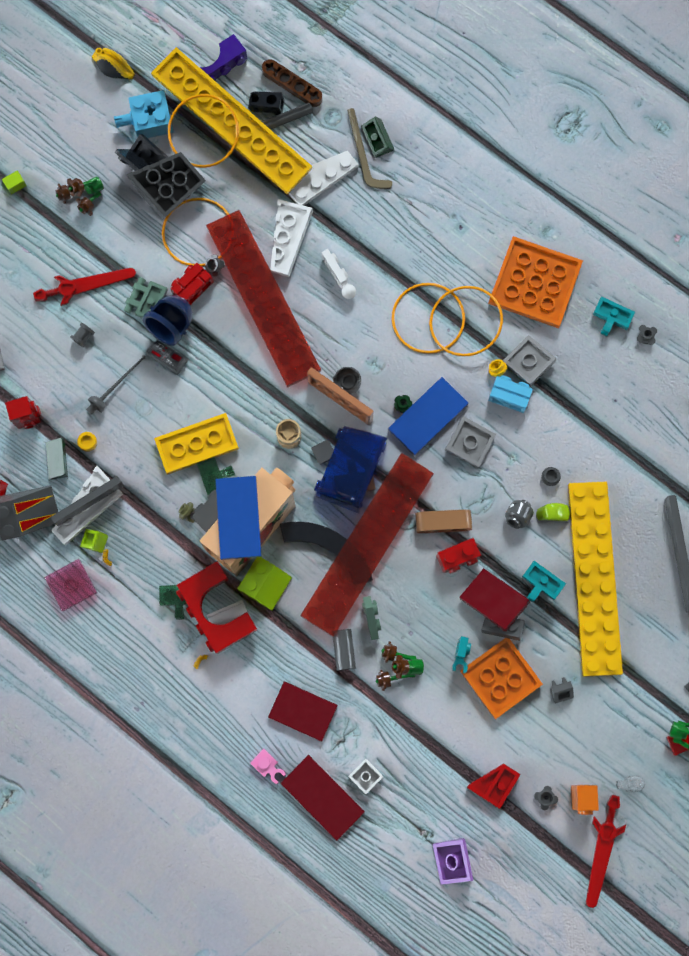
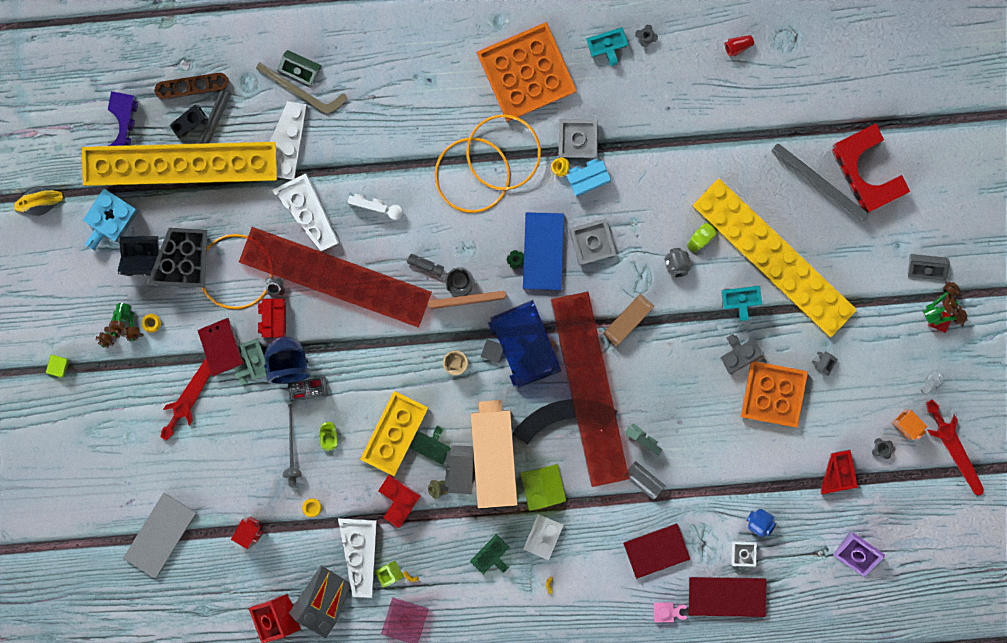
camera: 45 degrees left, 10 degrees up
slope [45,438,68,480] -> none
dark grey tile [51,476,124,526] -> none
dark grey bush [70,322,95,348] -> none
light orange piece [168,94,239,168] -> none
red arch [176,561,258,654] -> none
blue tile [216,476,262,560] -> none
reddish brown plant [376,641,424,691] -> none
red brick [436,538,481,574] -> none
teal plate [452,636,471,674] -> none
dark red tile [459,568,530,632] -> none
dark grey plate [541,467,561,486] -> none
none -> yellow plate [142,314,161,333]
none -> dark red container [197,318,244,377]
none -> lime hair [319,422,337,451]
none -> red brick [378,474,421,528]
none -> dark grey axle [407,254,444,277]
none -> blue head [746,509,776,537]

